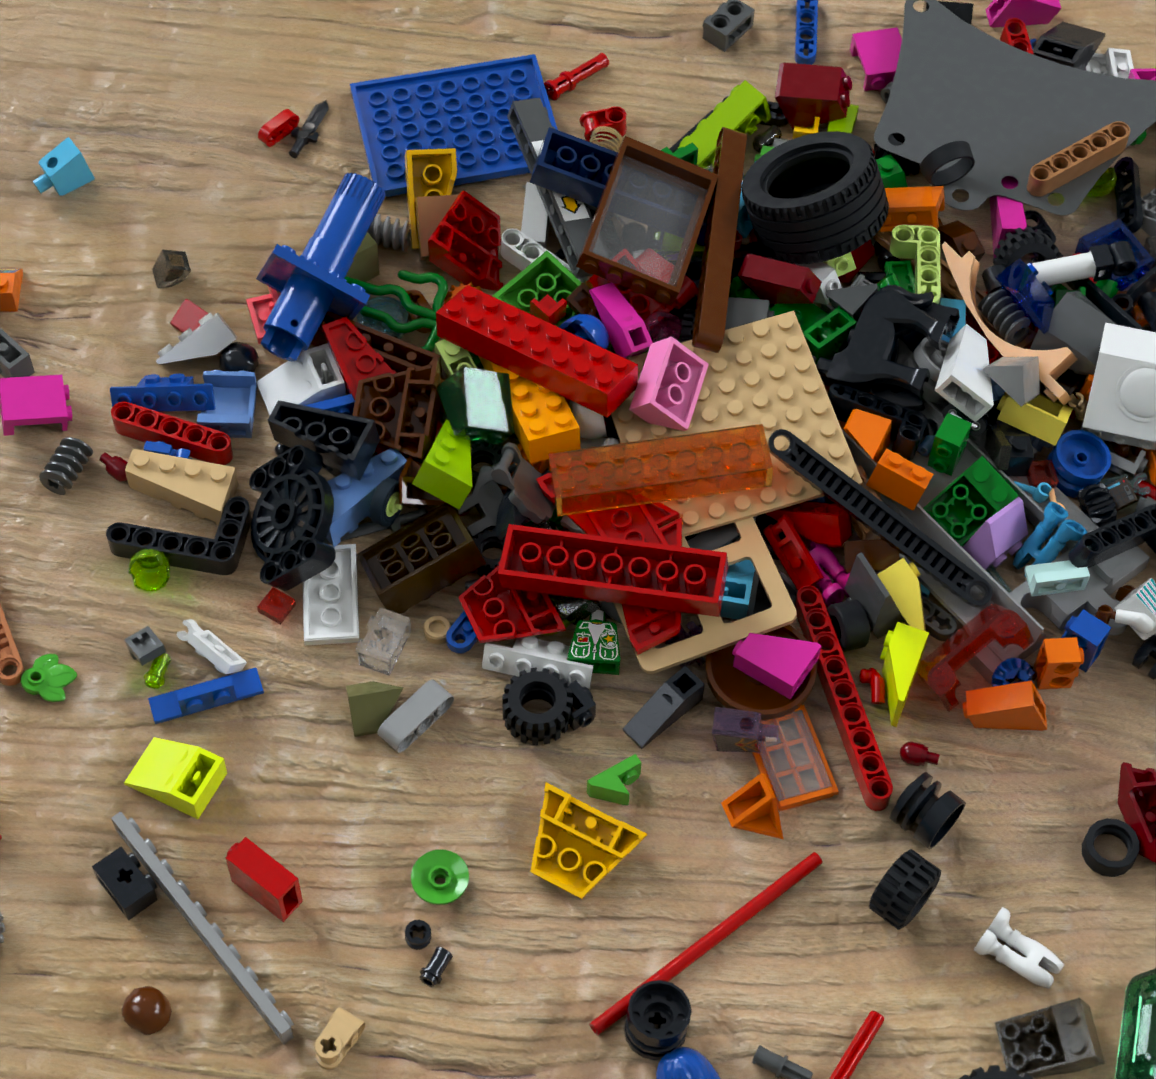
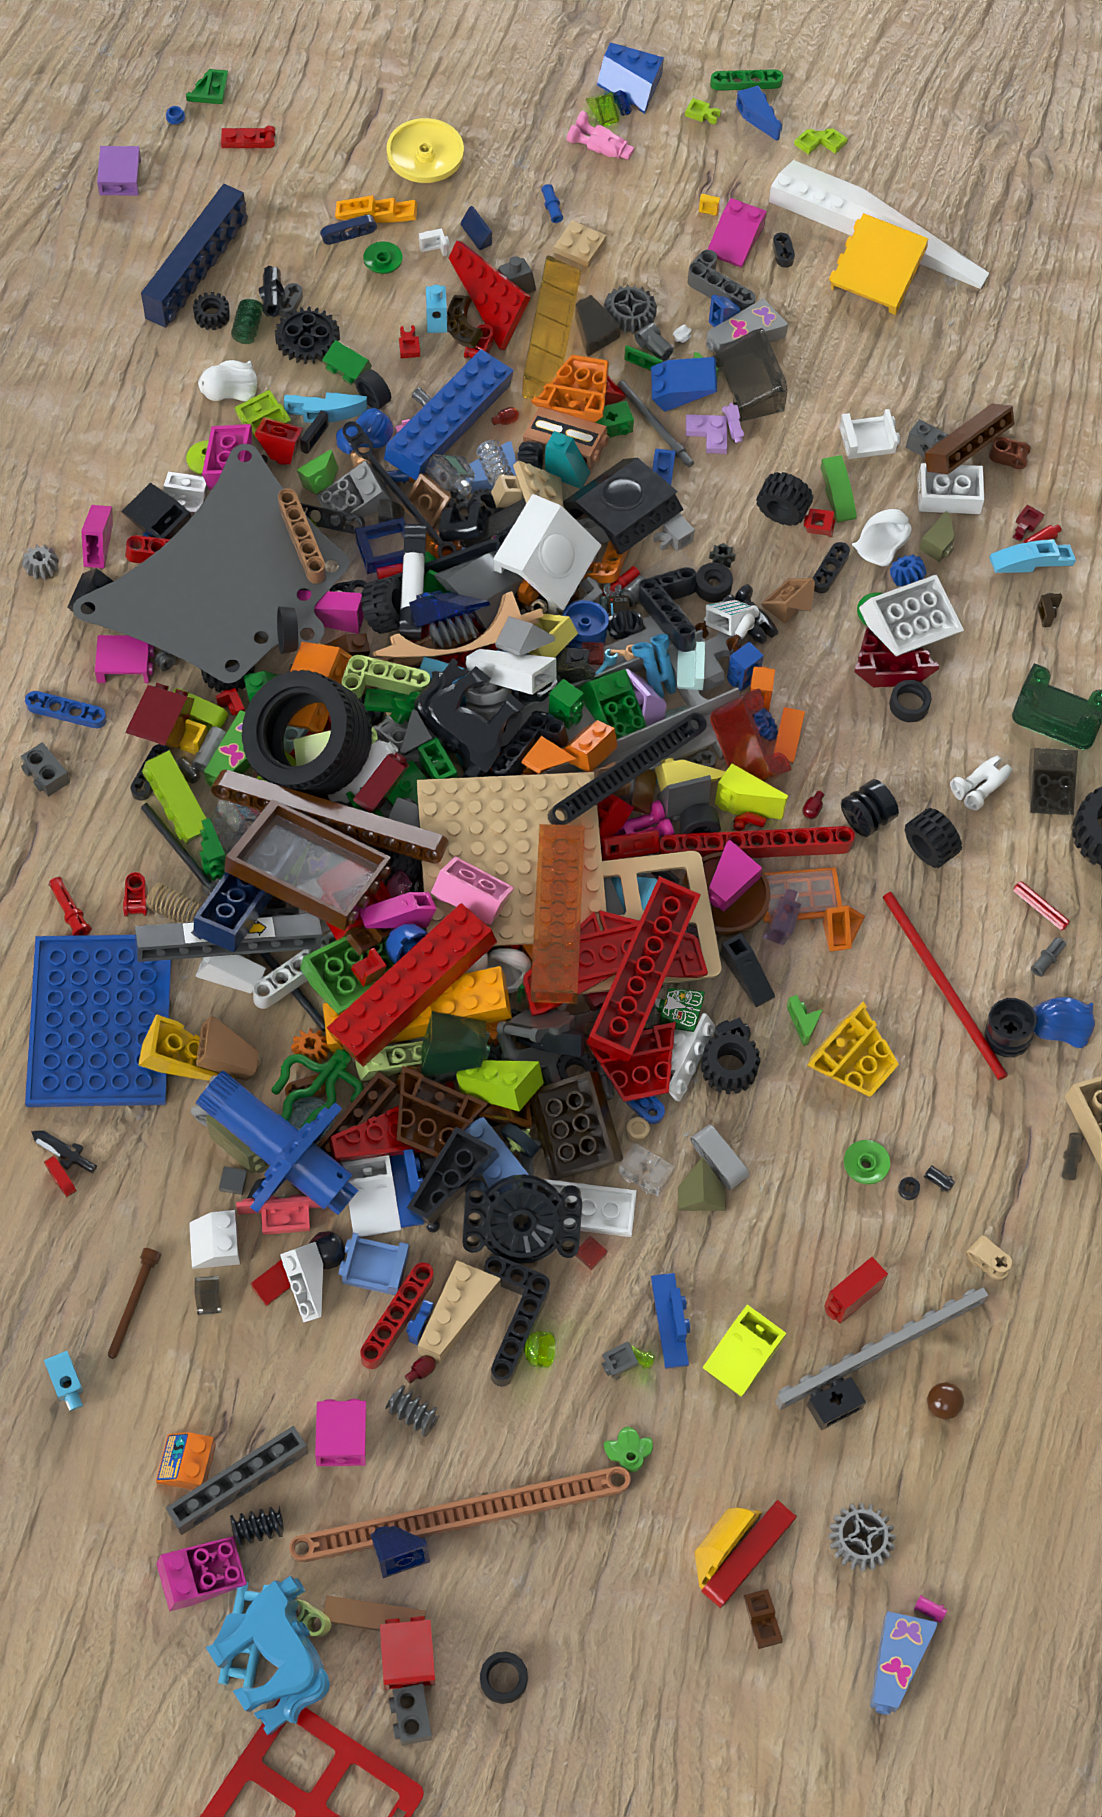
camera: 80 degrees left, 5 degrees up
blue bracket [110,373,216,412] -> none
white plate [176,619,247,674] -> none
red wedge [428,190,503,291] -> none
none -> reddish brown piece [108,1248,161,1359]
none -> white slope [190,1210,240,1269]

